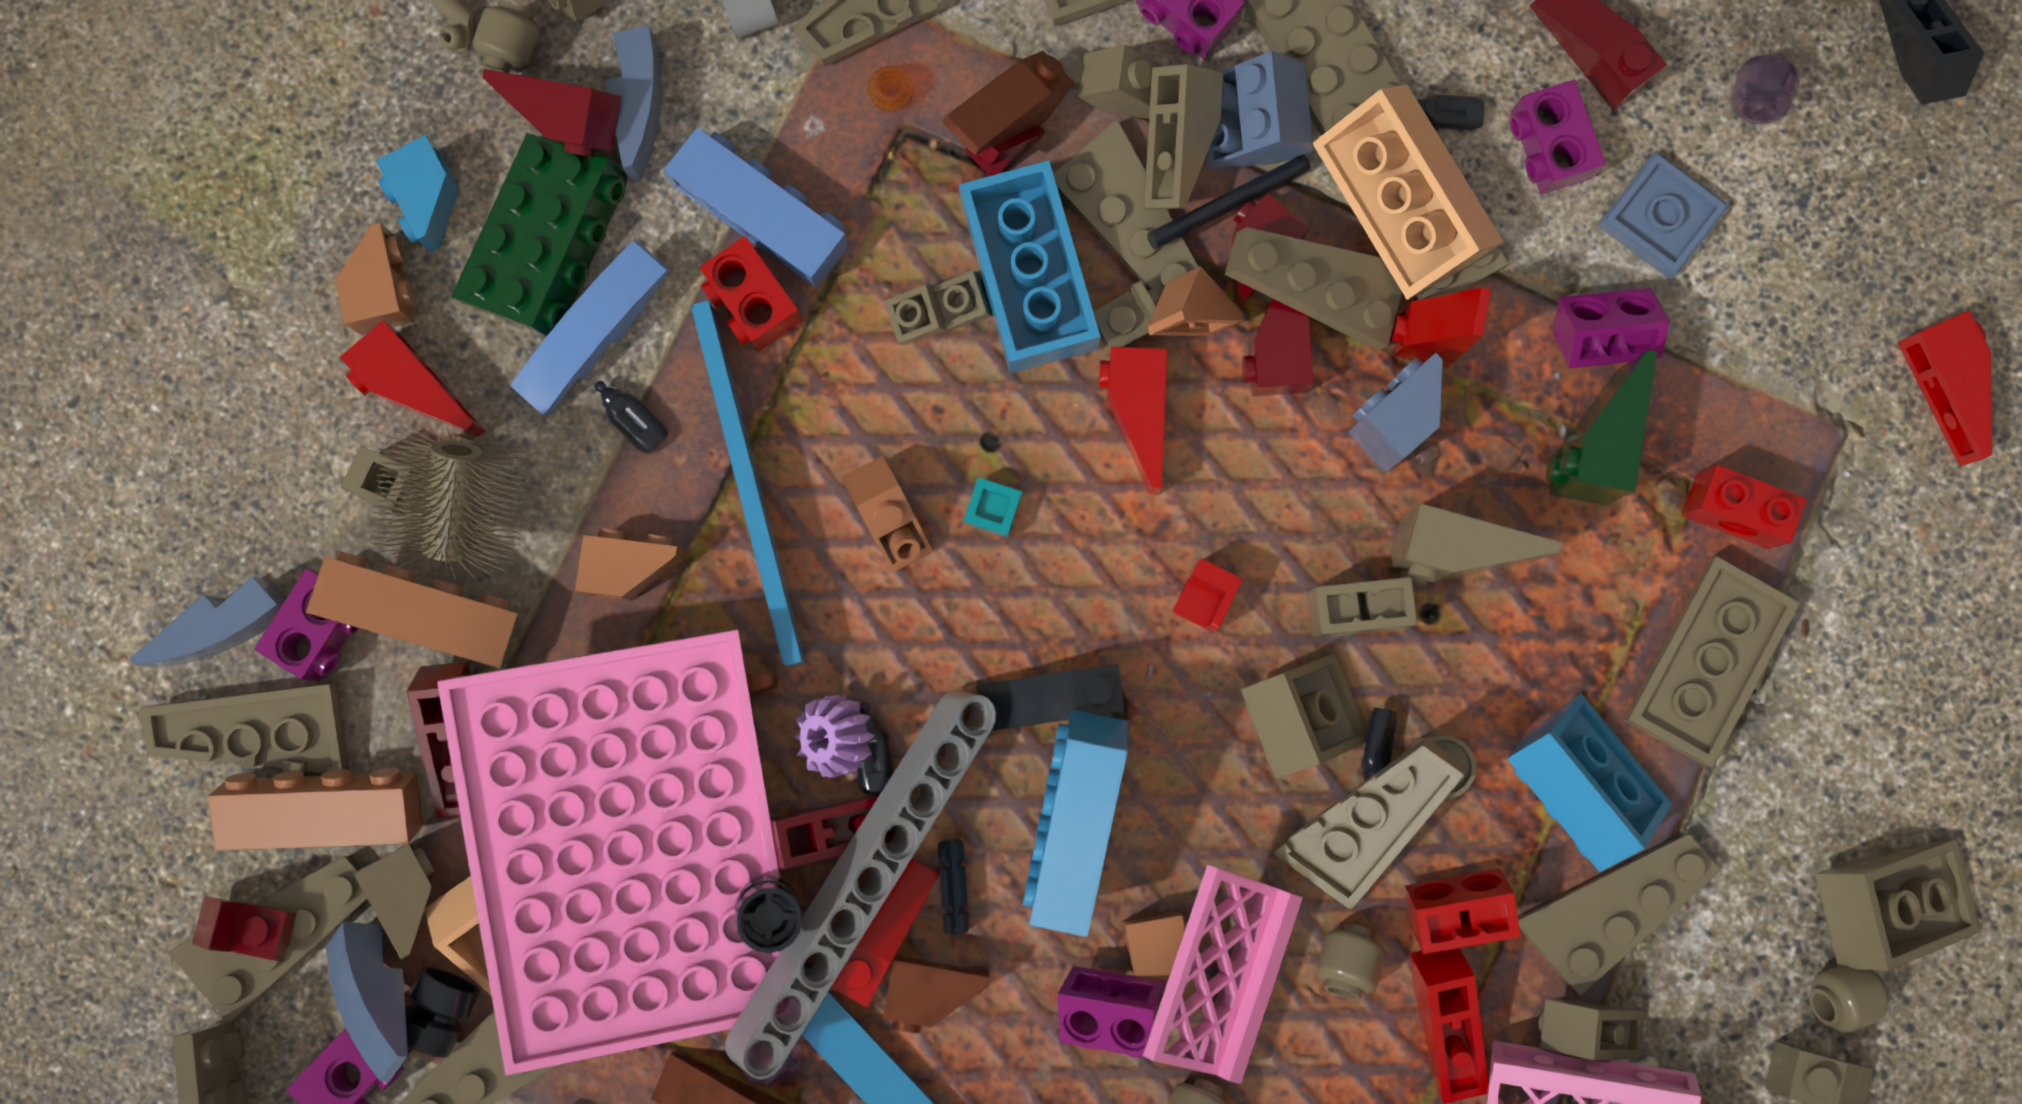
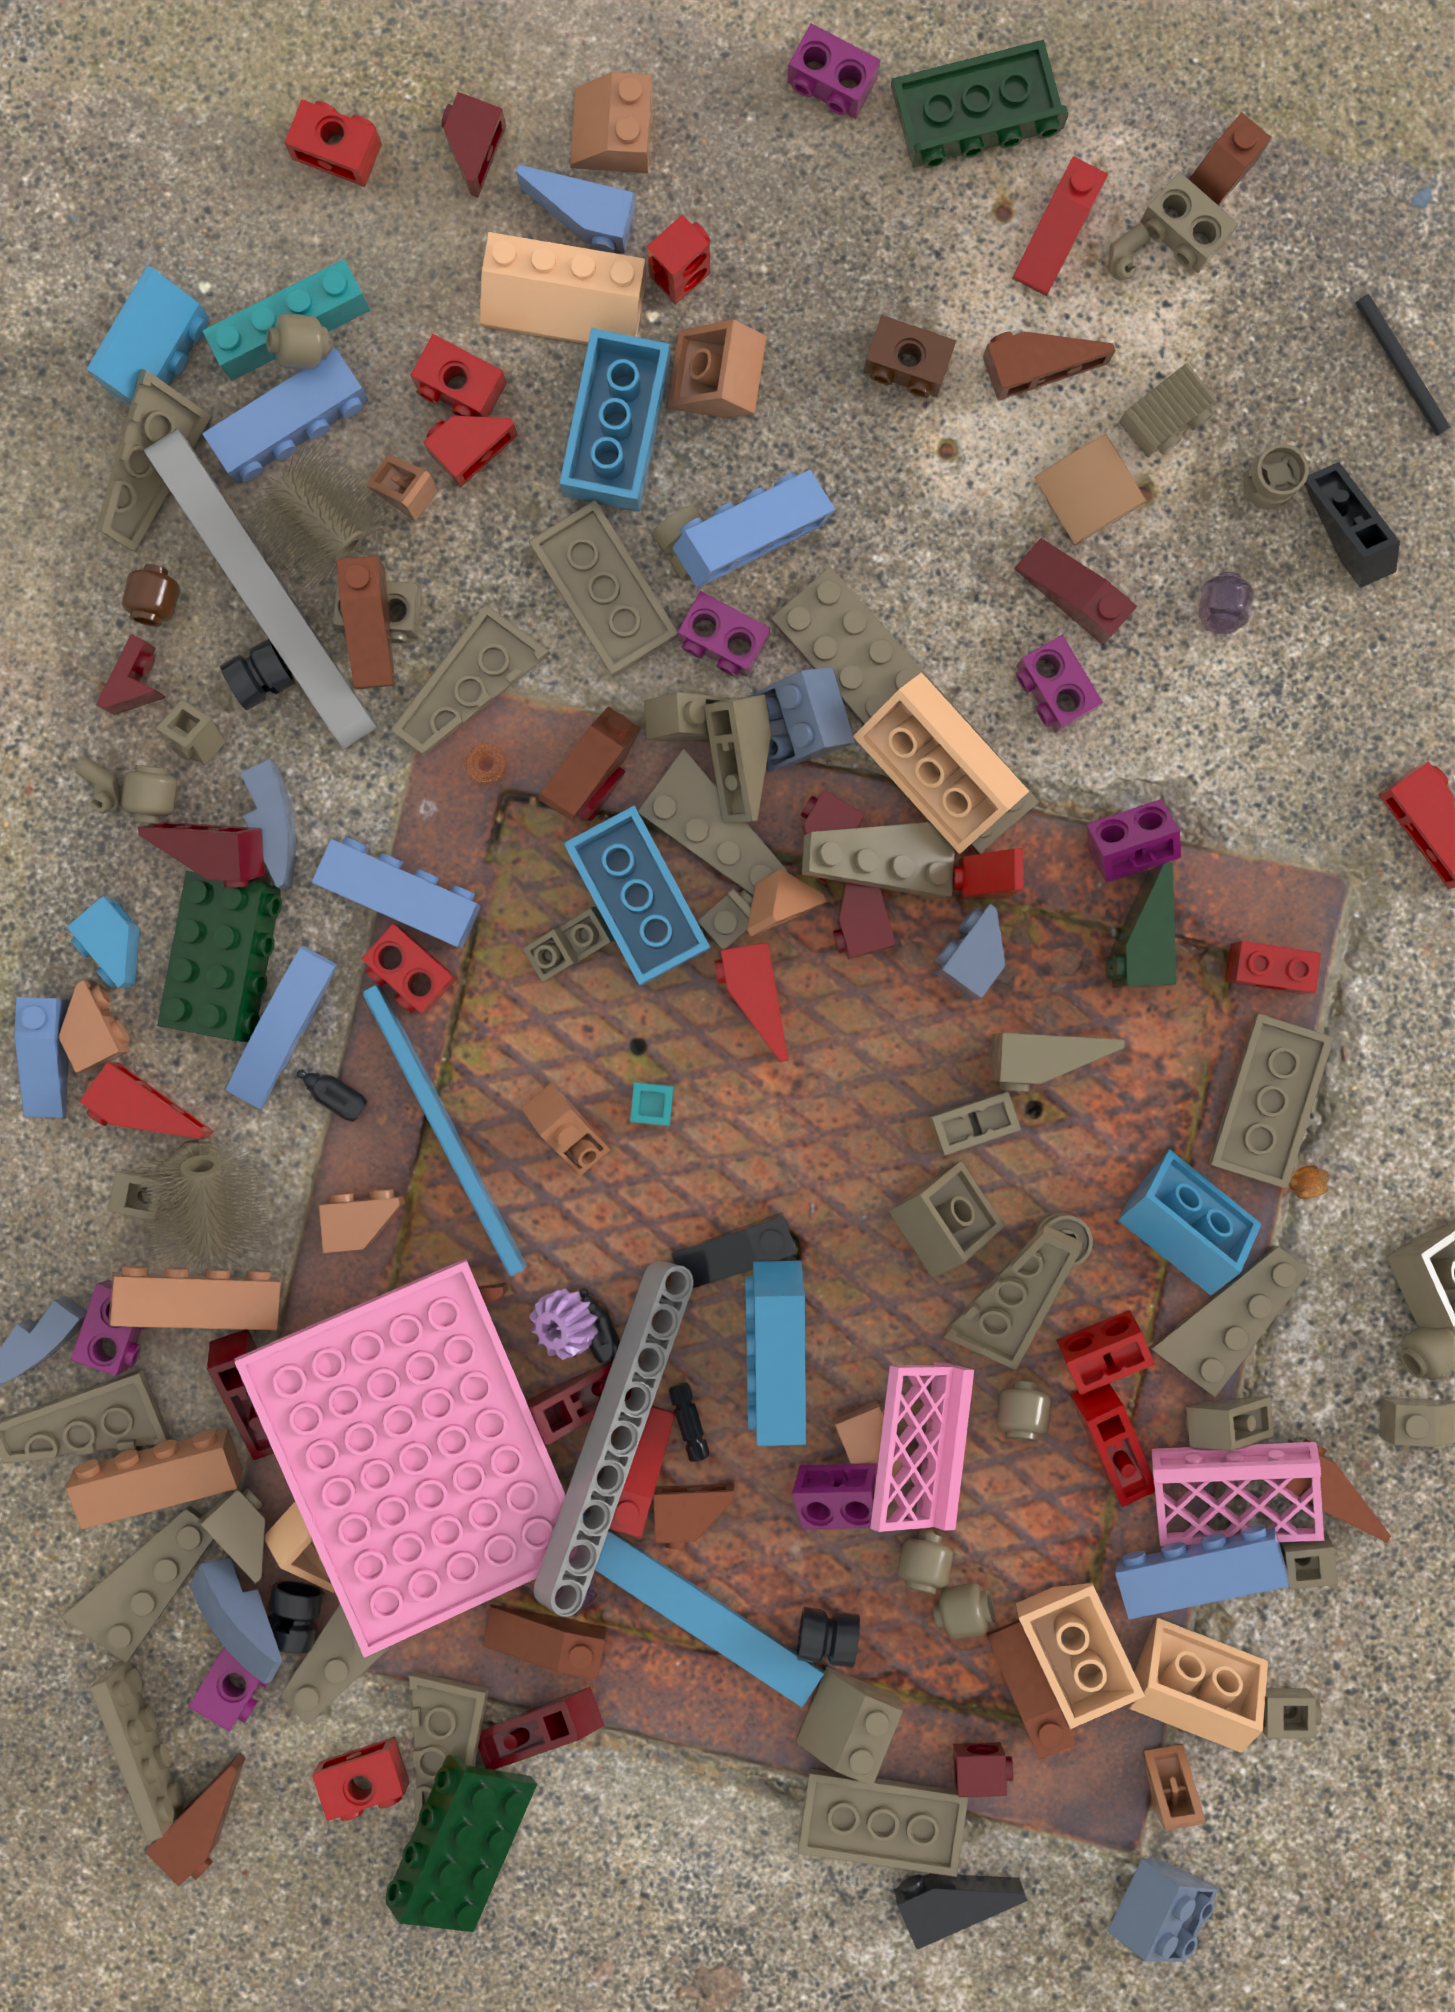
camera: 15 degrees left, 5 degrees up
dark red slope [191,896,297,961] -> none
black wheel [735,876,802,954] -> none
black bar [1147,155,1311,250] -> none
red panel [1173,558,1243,633] -> none
black piece [1361,707,1397,781] -> none
black piece [1416,94,1484,130] -> none
sand blue tile [1597,151,1729,280] -> none
none -> medium blue slope [14,997,71,1118]
none -> clear orange plate [1289,1165,1330,1199]

